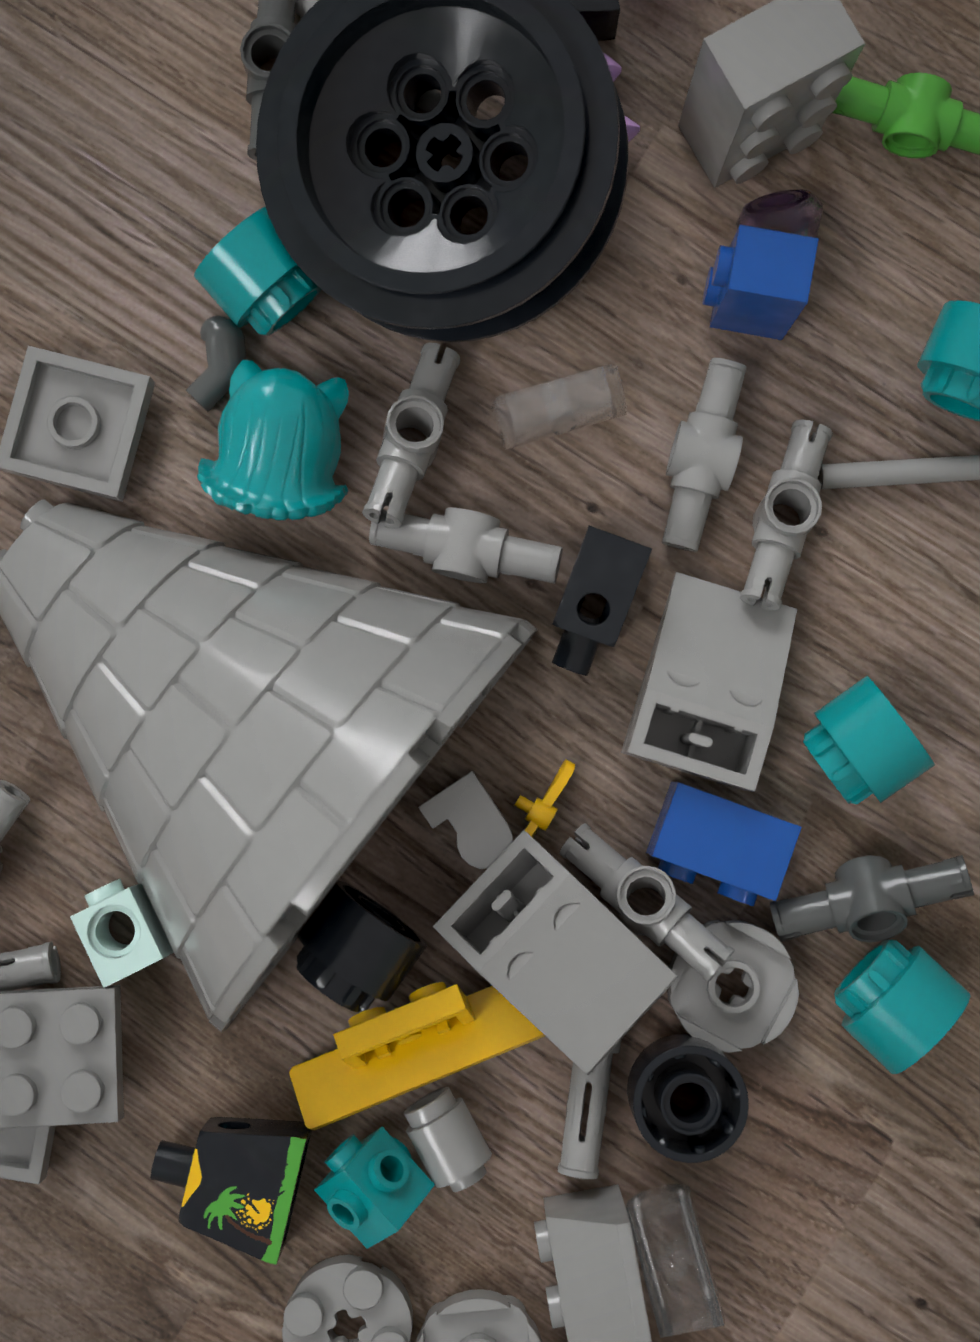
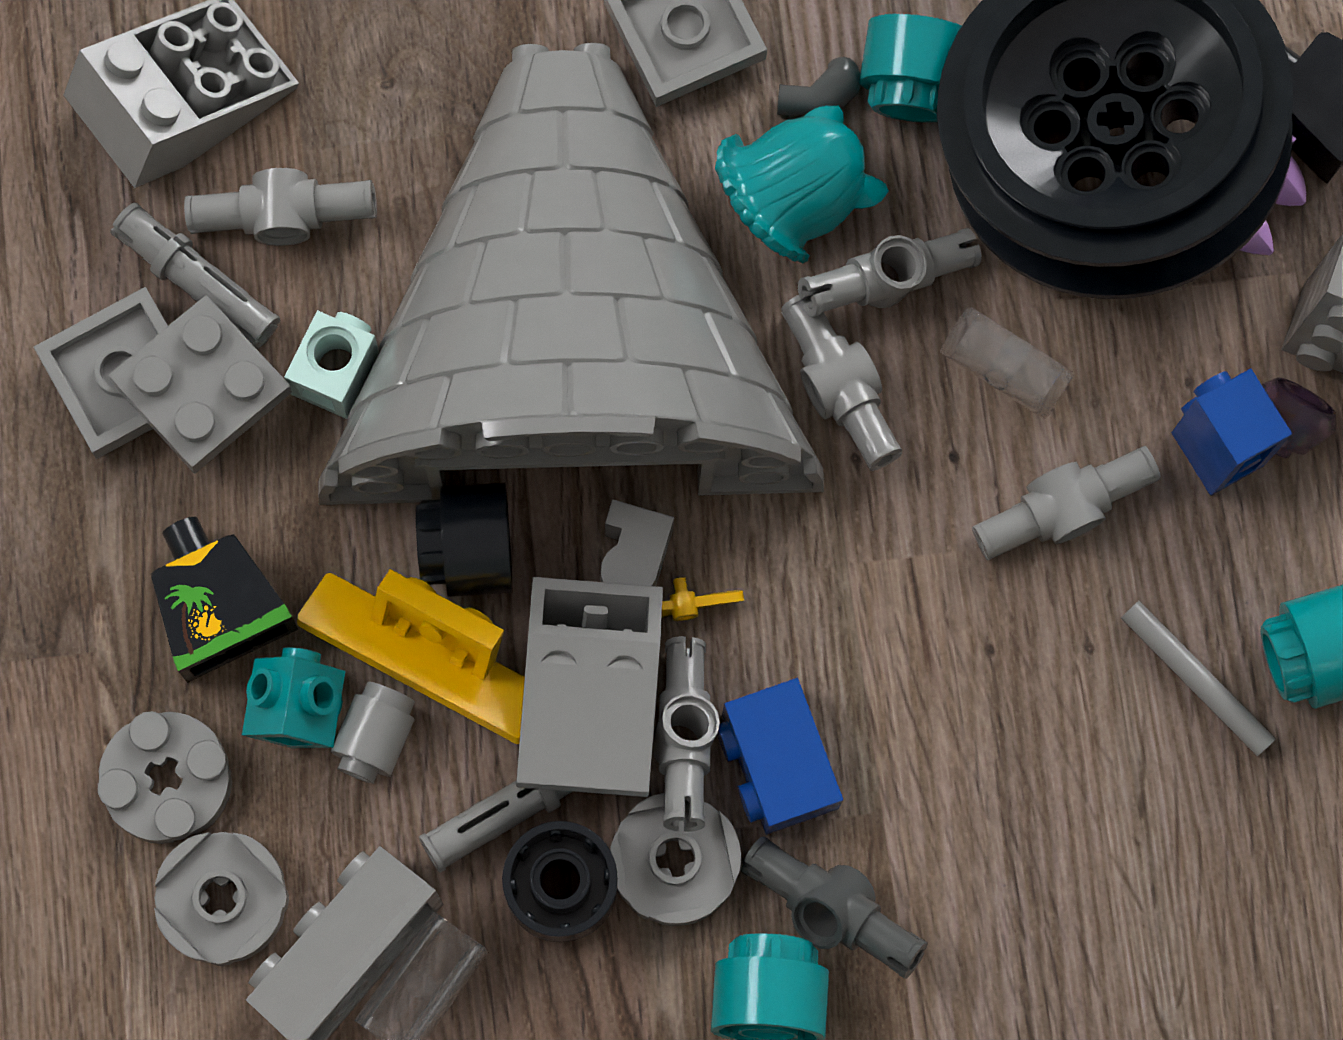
camera: 45 degrees right, 10 degrees down
black torso [552,525,652,676] -> none
light grey slope [621,572,797,792] -> none
light grey pin [740,419,832,610] -> none
teal piece [803,676,935,804] -> none

